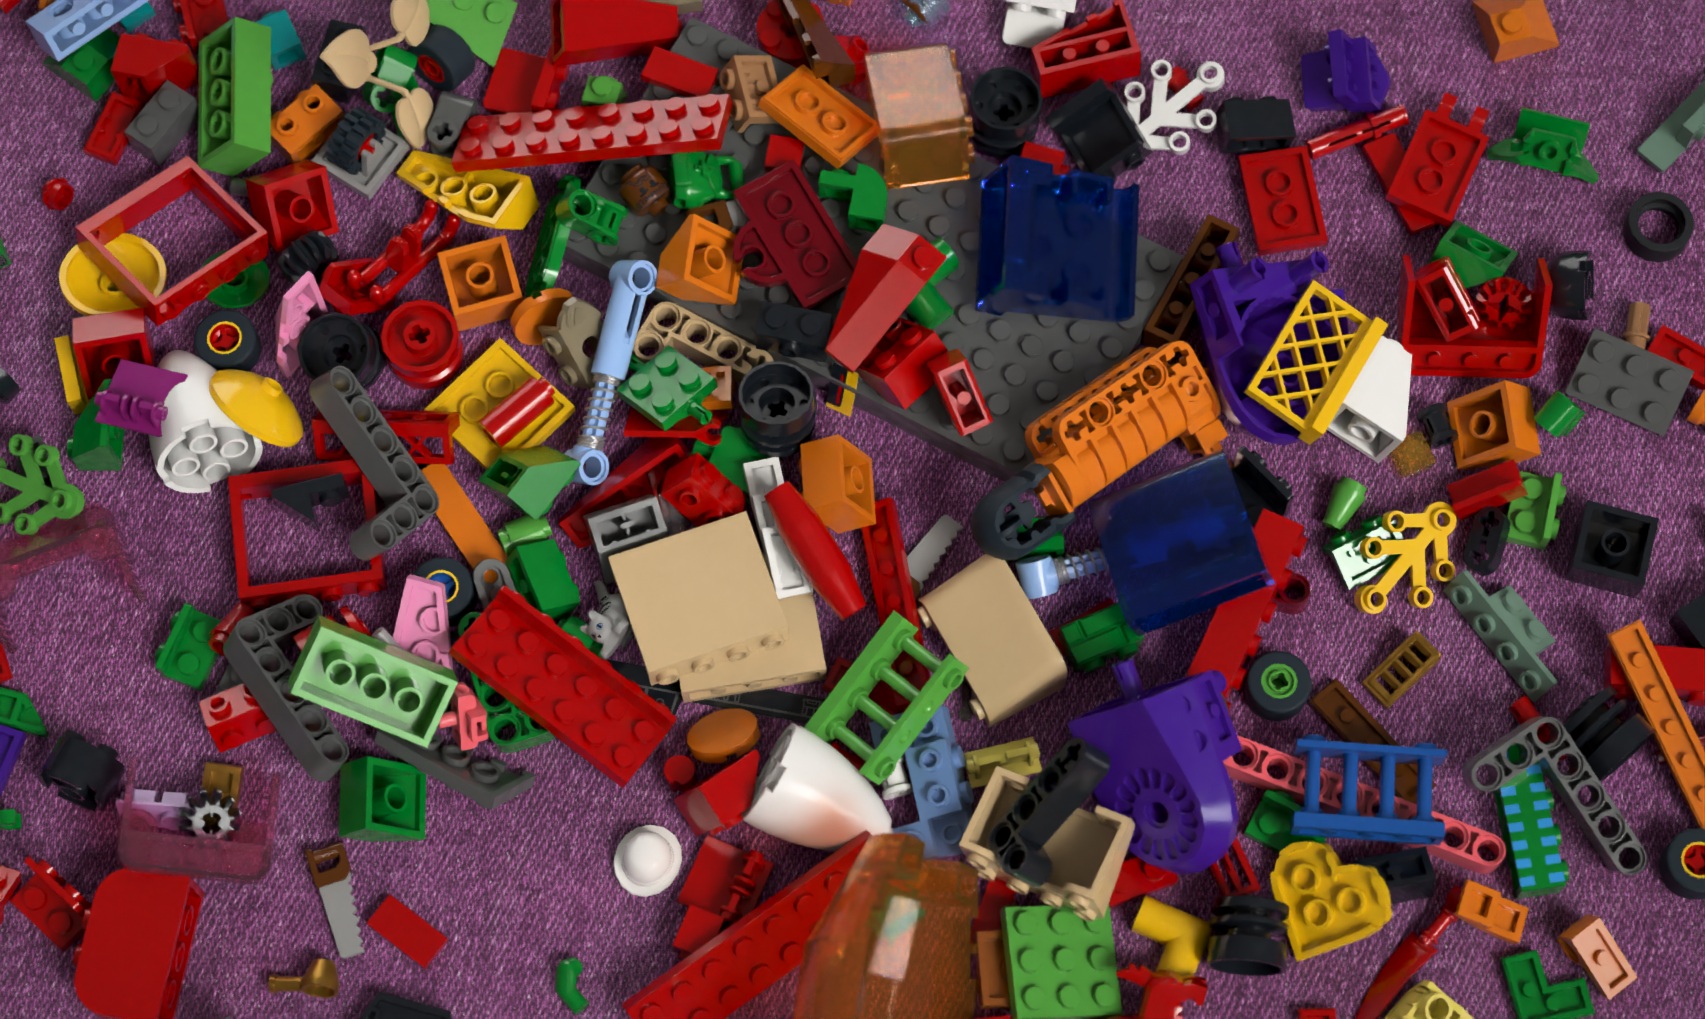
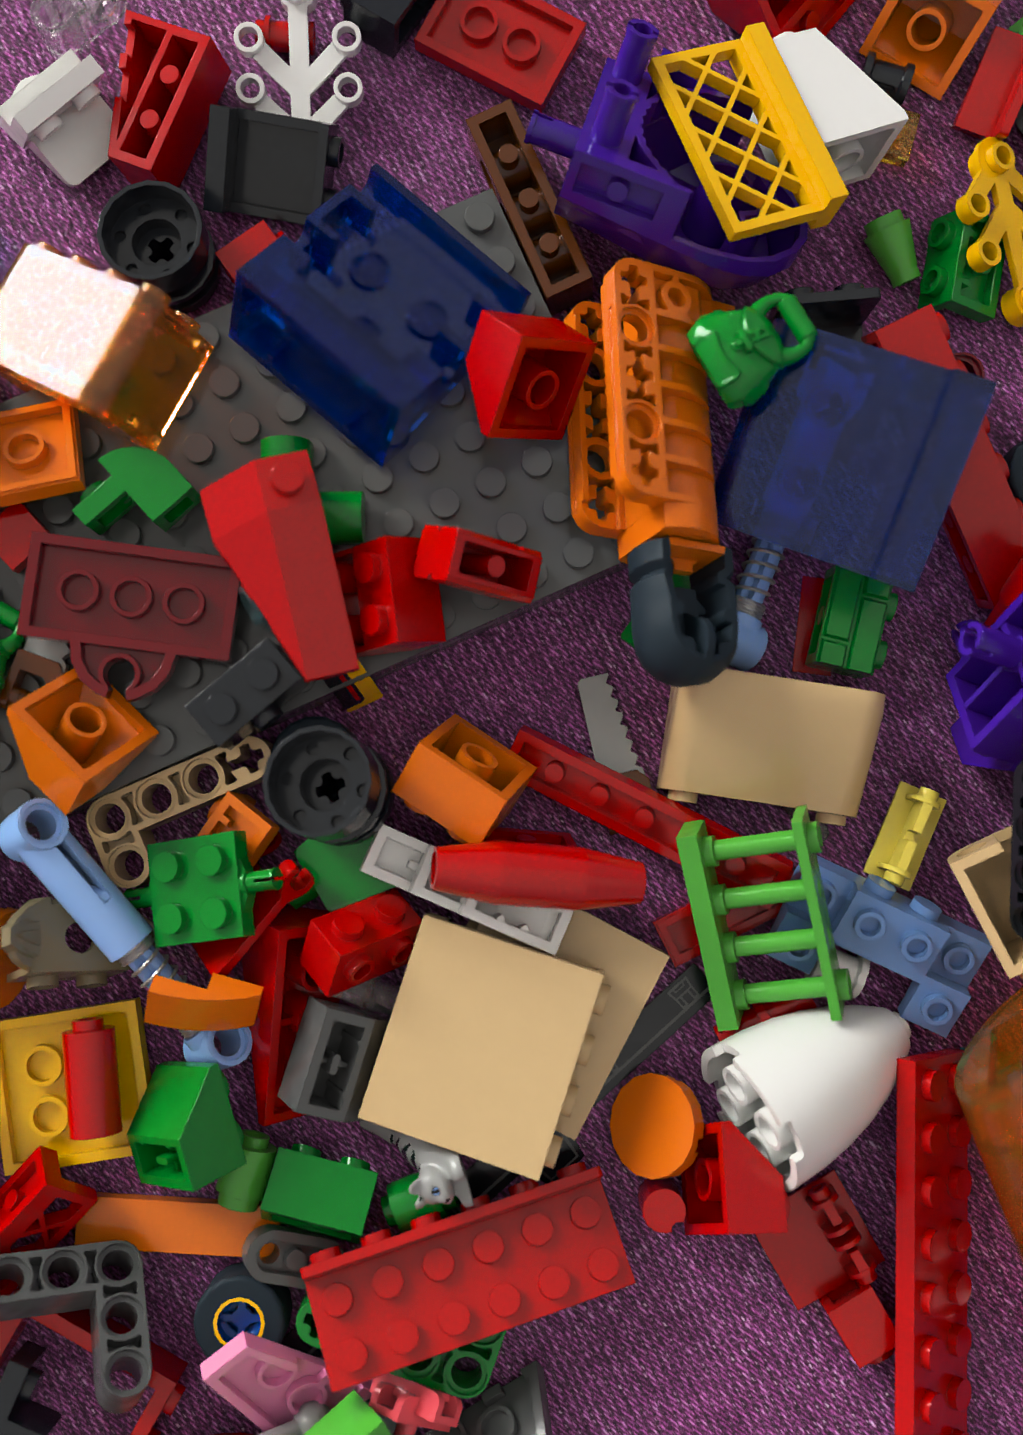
camera: 55 degrees left, 15 degrees up
white hat [614,825,682,897] -> none
none -> orange slope [143,973,264,1031]
none -> red slope [466,310,597,440]
none -> green piece [687,292,818,409]

